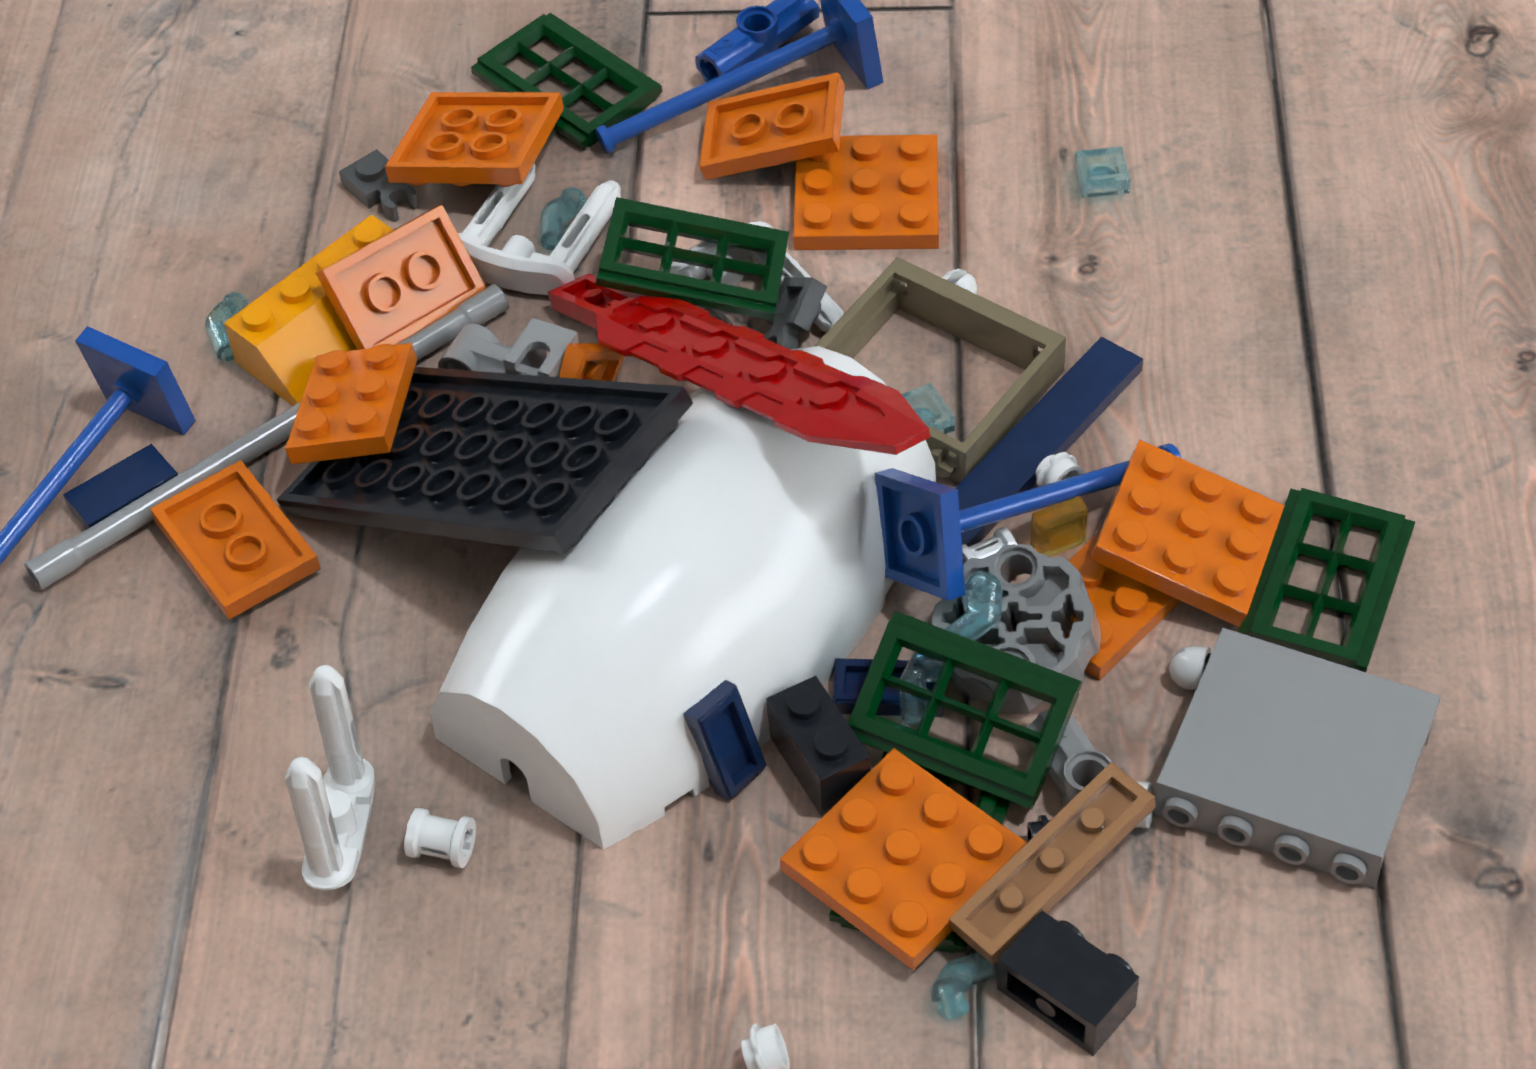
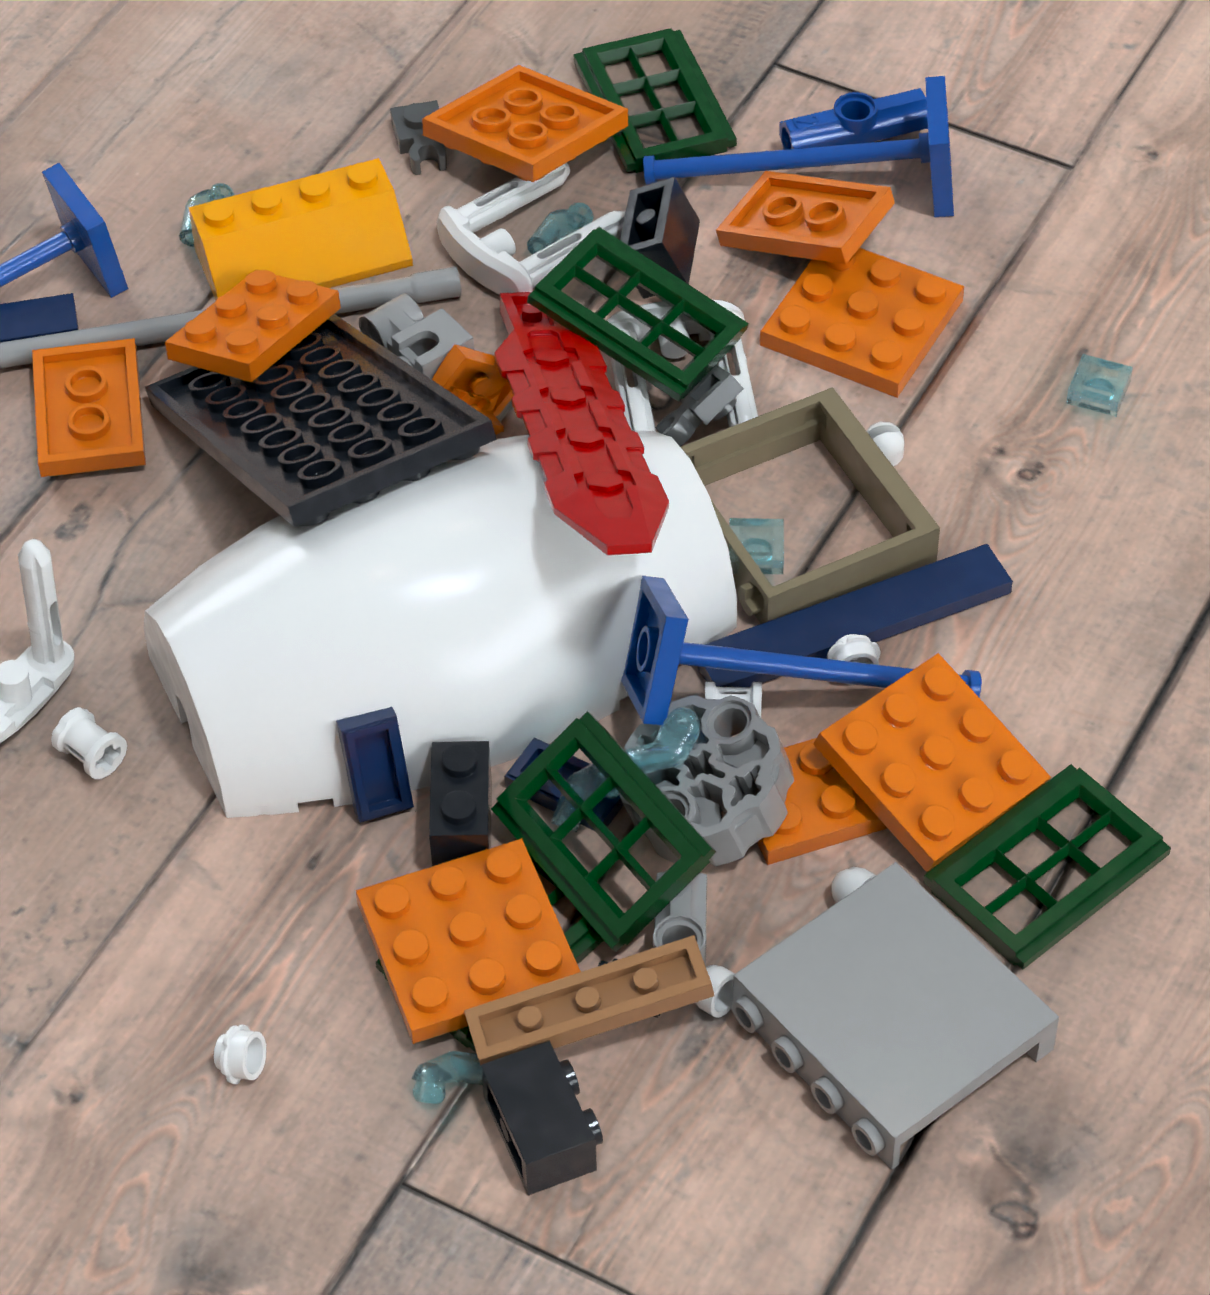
camera: 25 degrees right, 0 degrees up
orange plate [315,204,486,350] -> none
clear yellow tile [1030,496,1088,556] -> none
none -> black brick [620,177,700,299]

